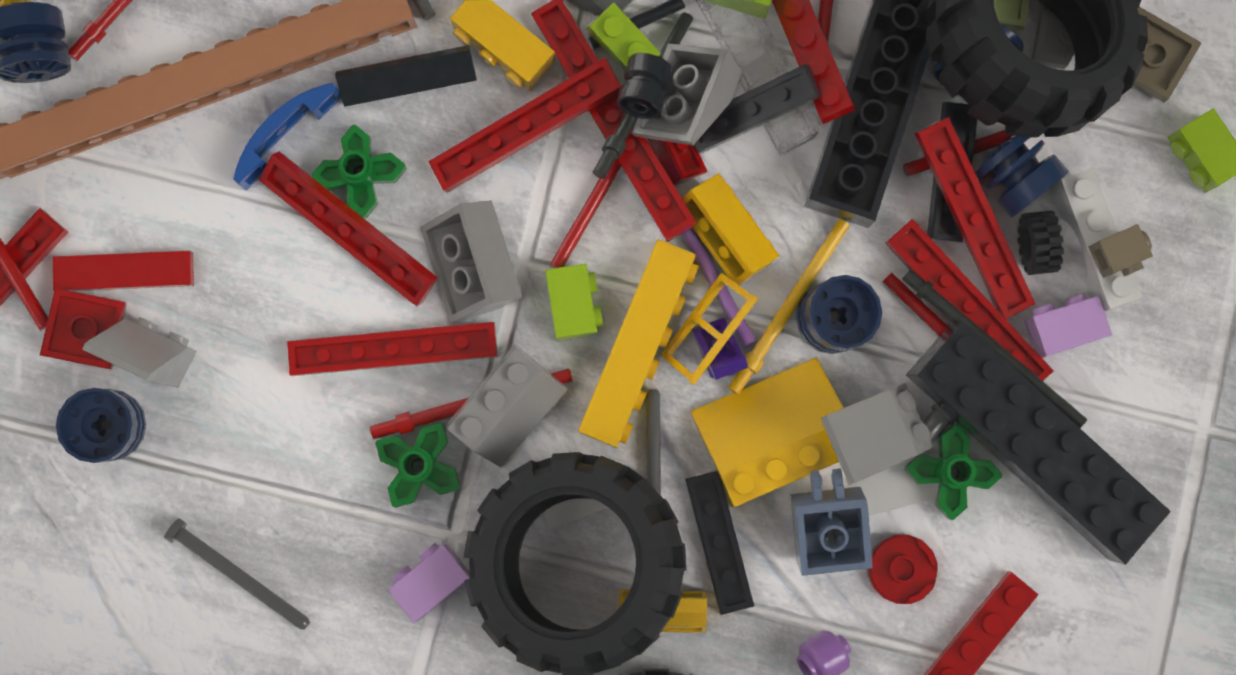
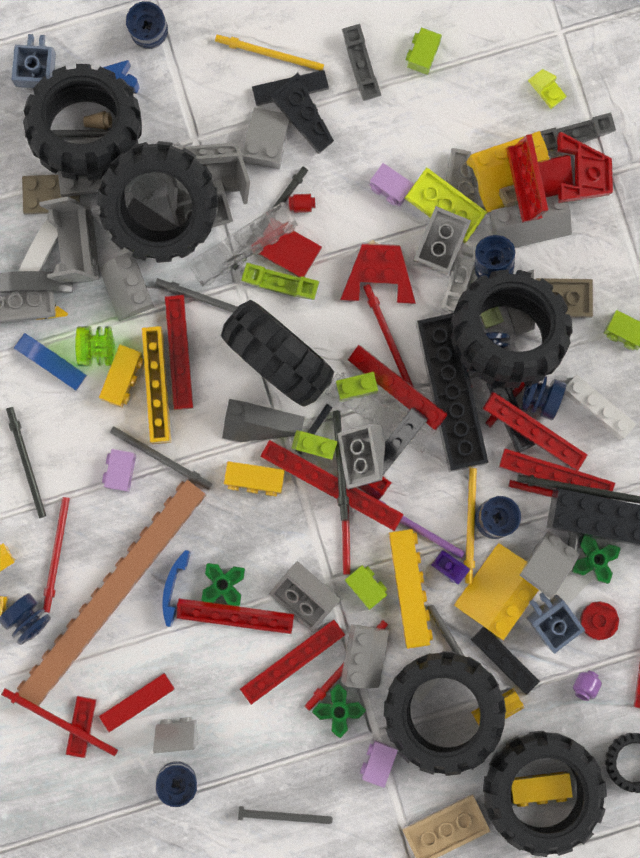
camera: 30 degrees left, 0 degrees up
red tile [40,288,127,370] -> none
black tile [335,45,477,107] -> none
red plate [428,57,621,193] -> none
black wheel [616,53,672,119] -> none
yellow window [661,272,758,385] -> none
yellow brick [682,173,780,286] -> none
black tyre [1017,210,1064,275] -> none
lavender brick [1024,293,1112,358] -> none
dark tan brick [1088,224,1153,278] -> none

